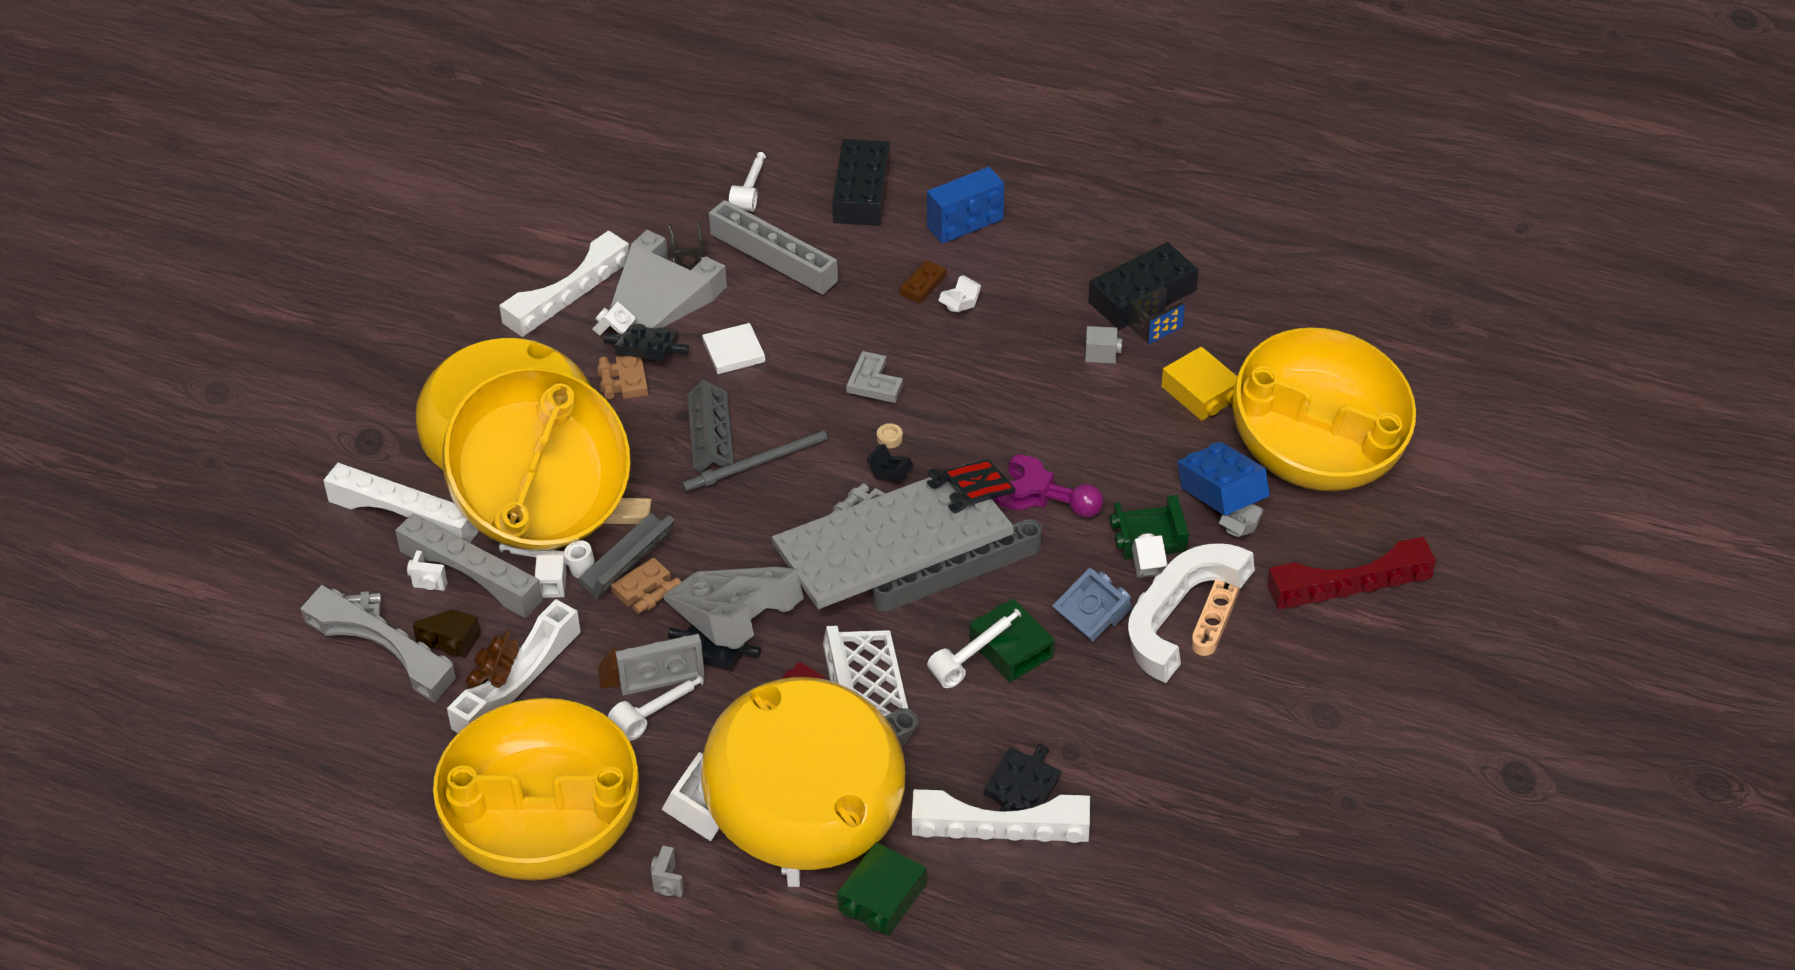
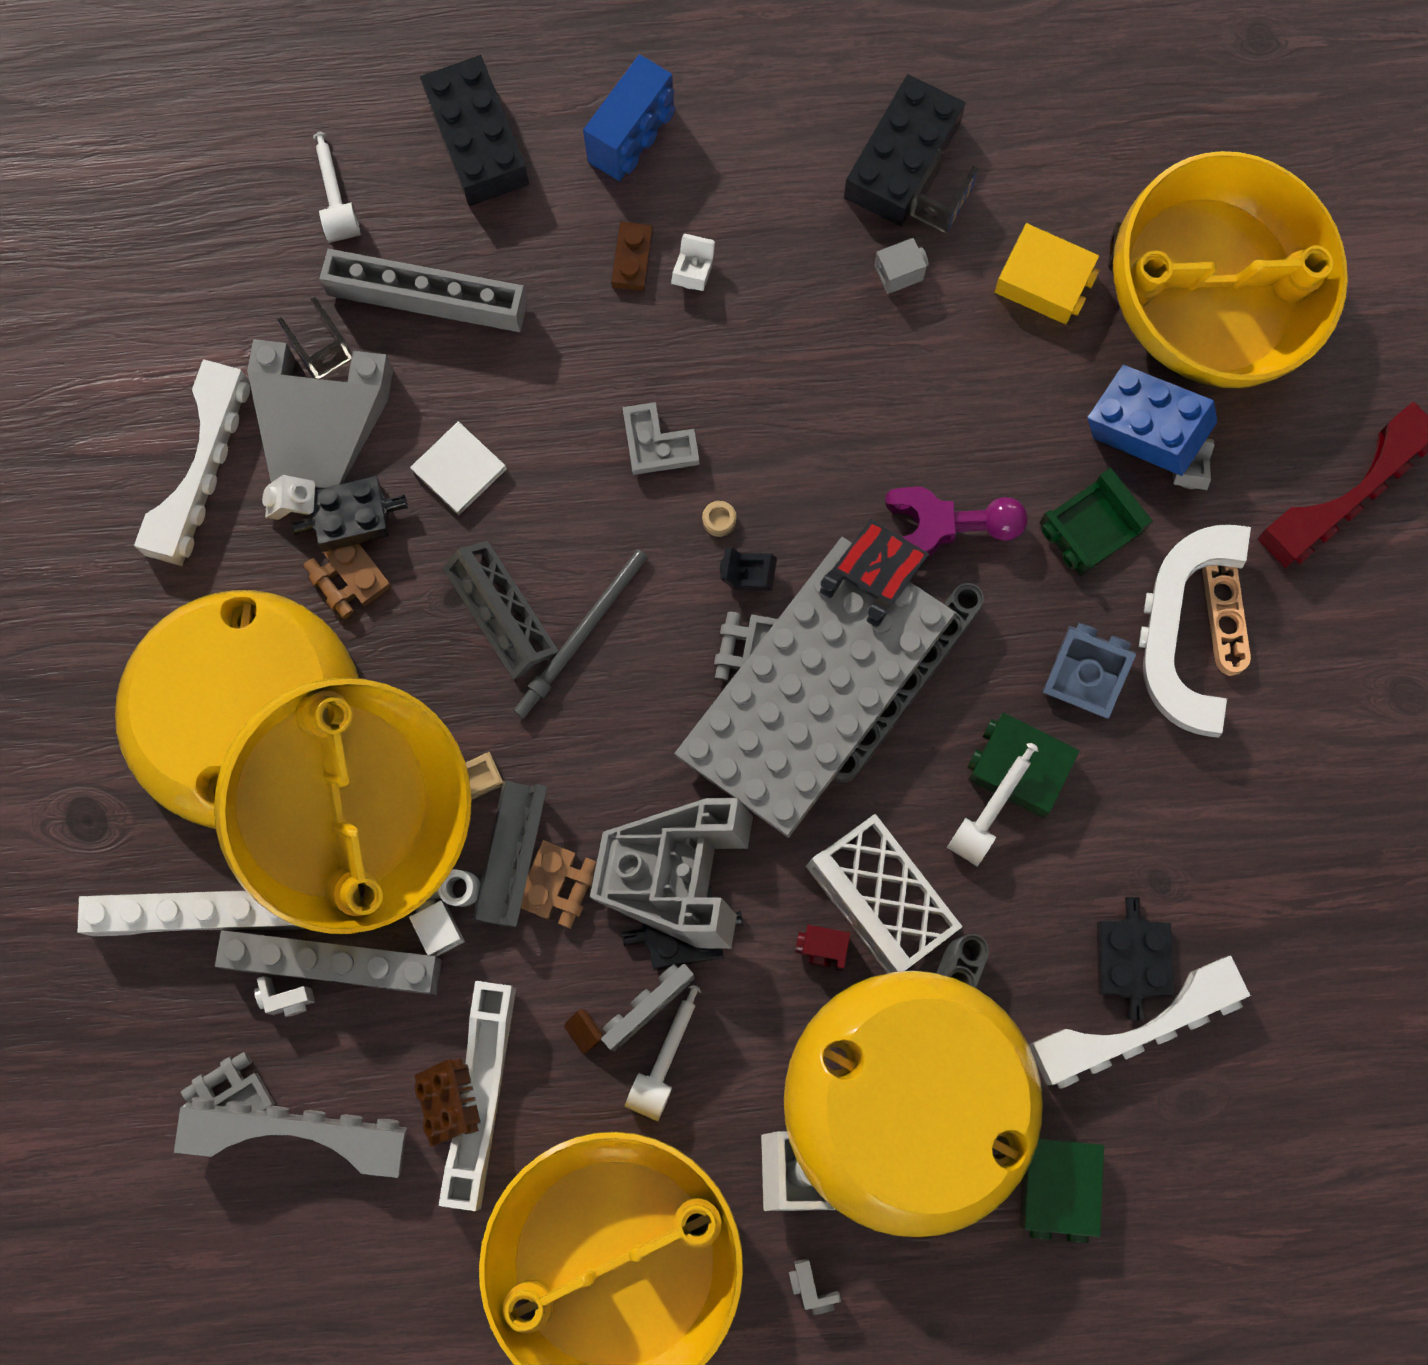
camera: 25 degrees left, 30 degrees up
dark brown slope [413,609,481,658] -> none
white brick [1132,534,1167,578] -> none

